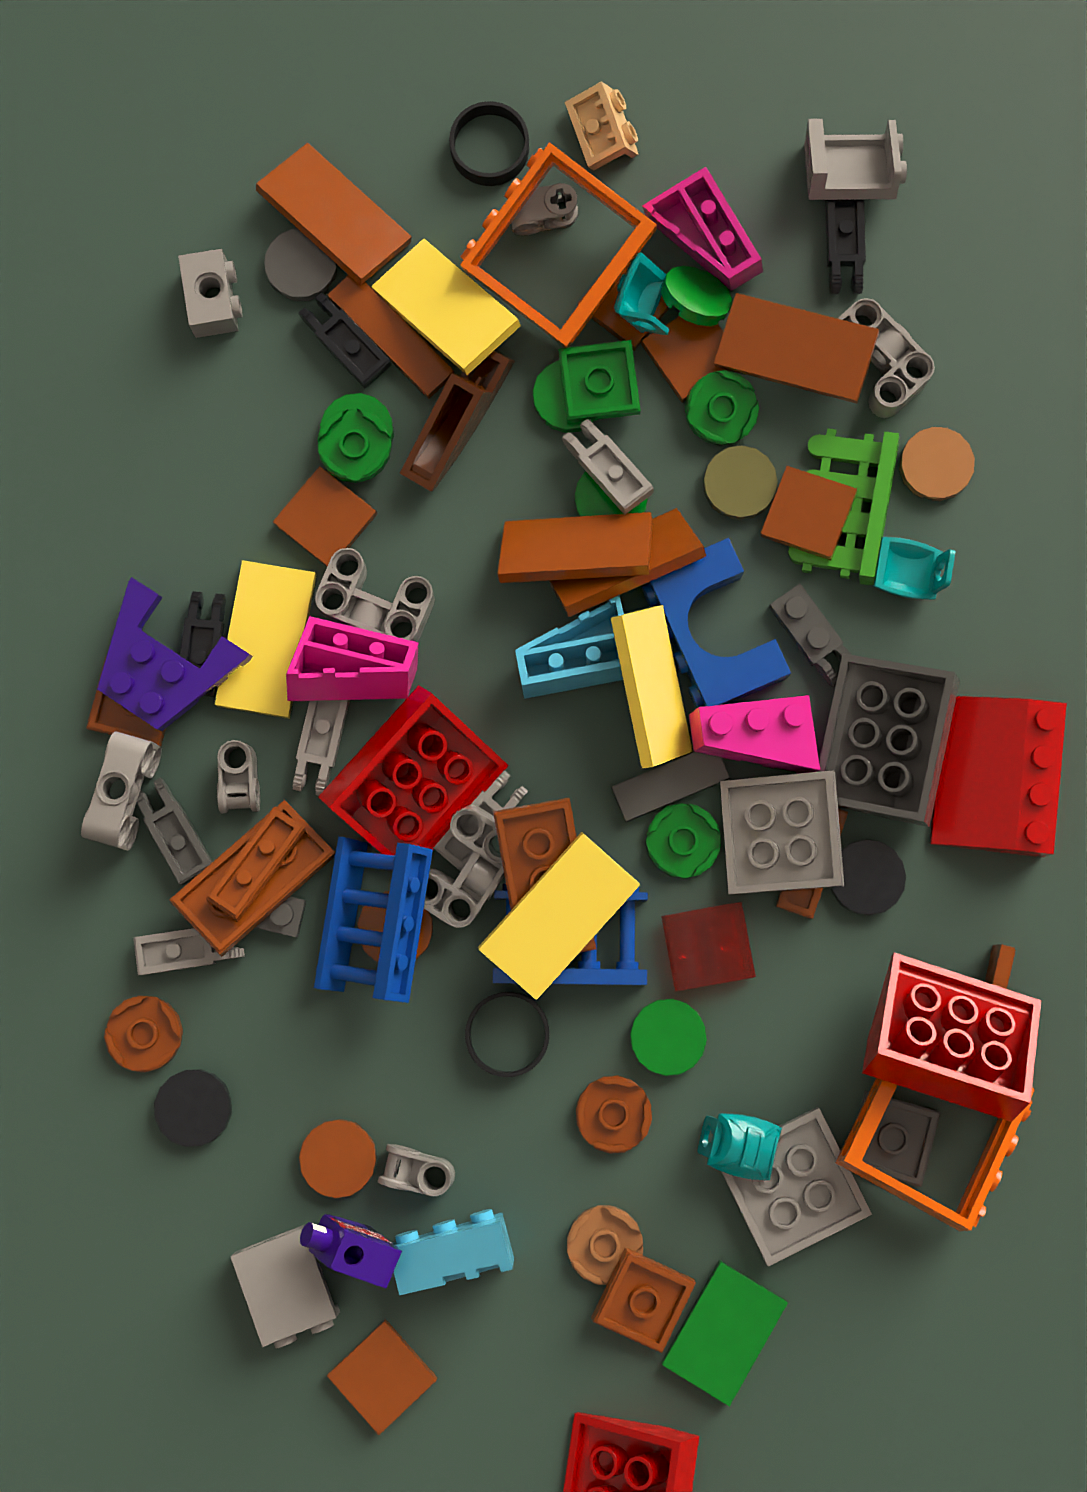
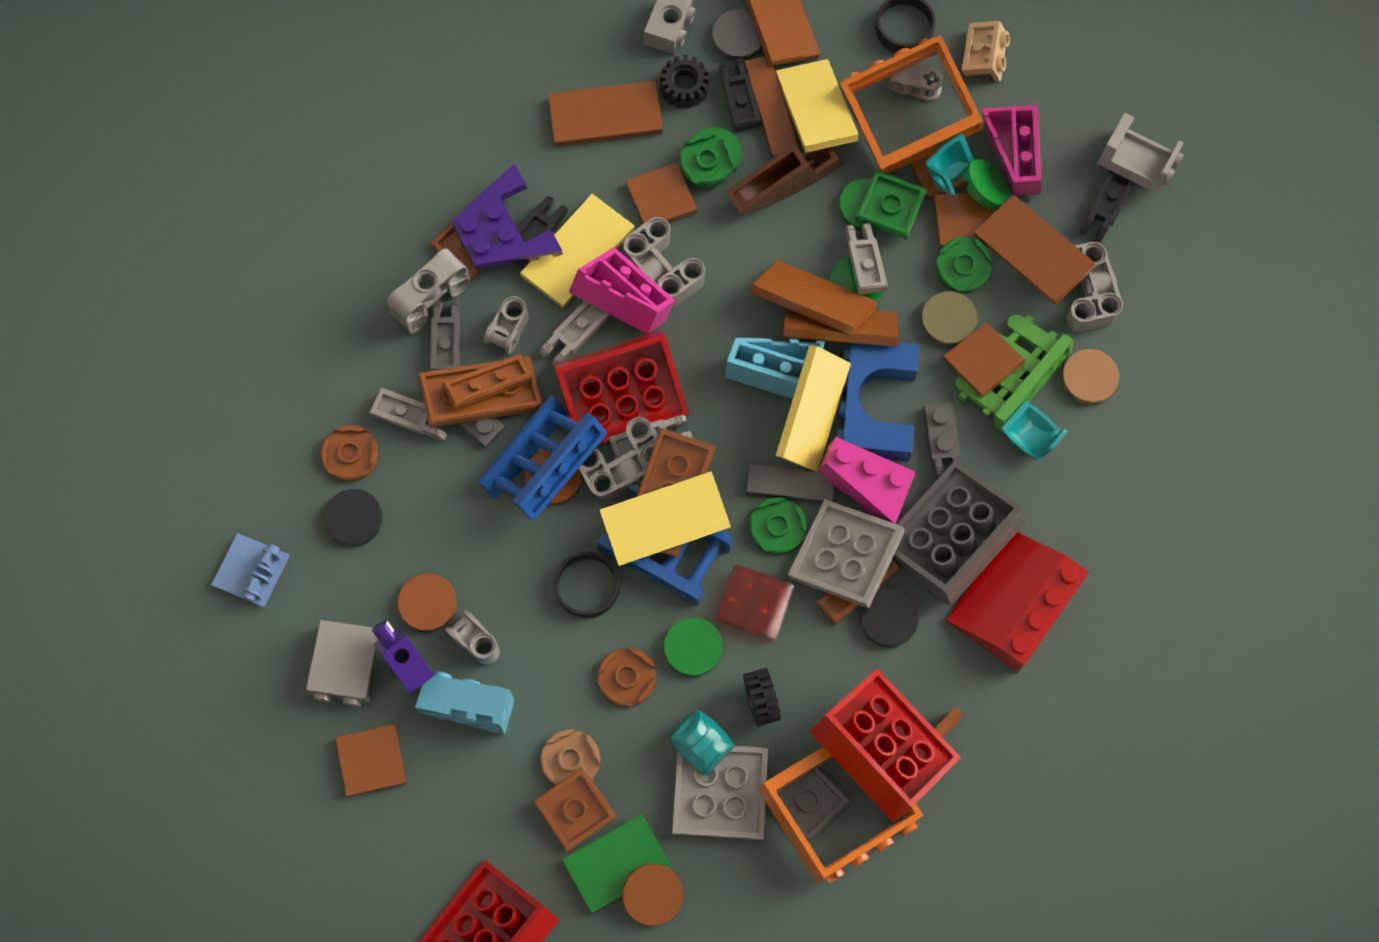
camera: 25 degrees right, 10 degrees down
none -> medium blue hinge [211,533,290,608]
none -> dark orange tile [548,81,663,147]
none -> dark orange tile [622,863,683,926]
none -> black tyre [660,55,709,109]
none -> black tyre [743,668,781,727]

